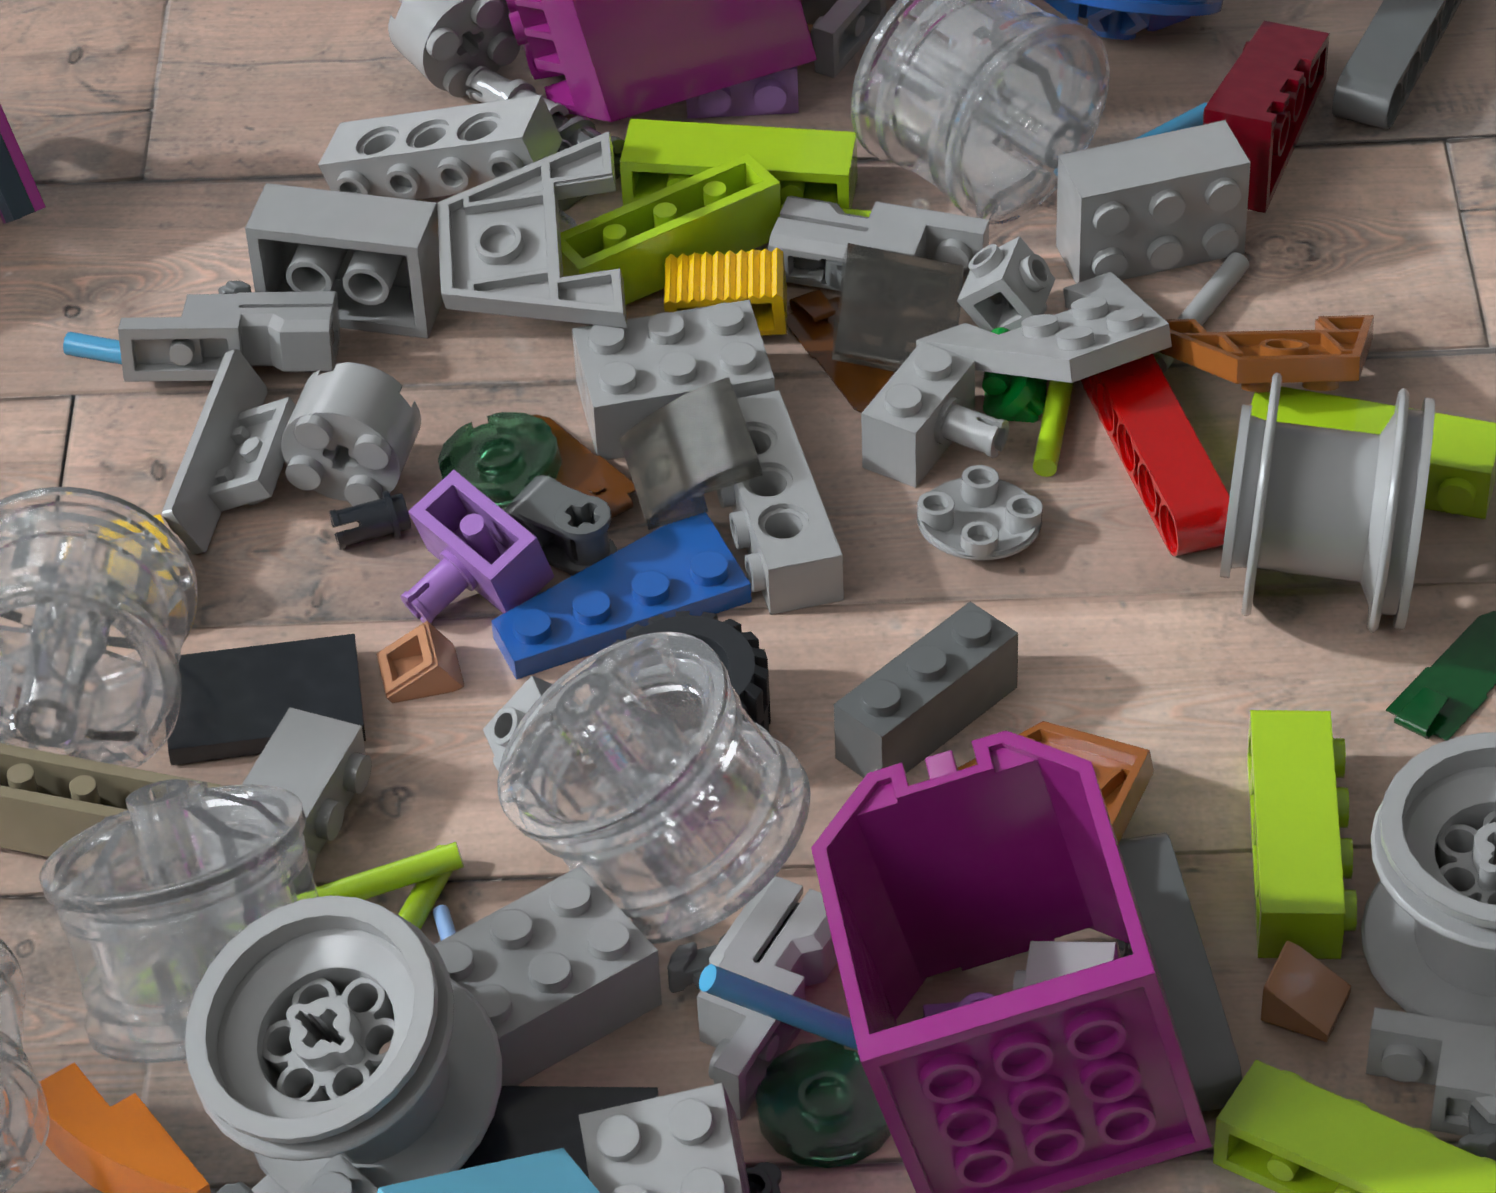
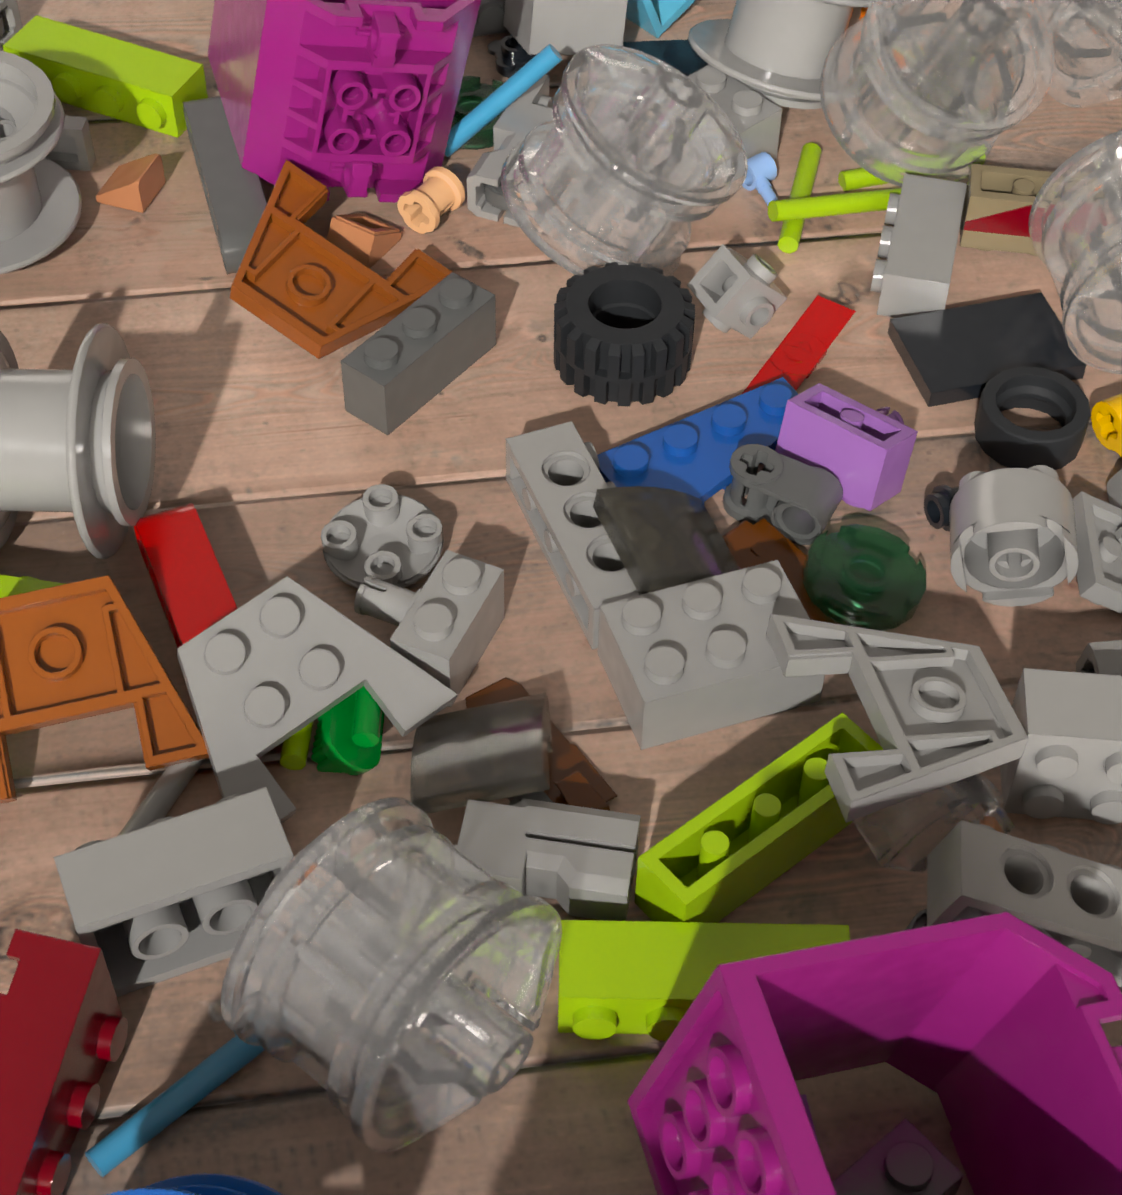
camera: 170 degrees right, 5 degrees up
nougat slope [376,621,464,703] -> none
yellow brick [664,248,787,336] -> none
light grey brick [957,236,1055,332] -> none
lime brick [1247,710,1357,959] -> none
none -> red piece [742,295,856,394]
none -> black tyre [974,366,1091,470]

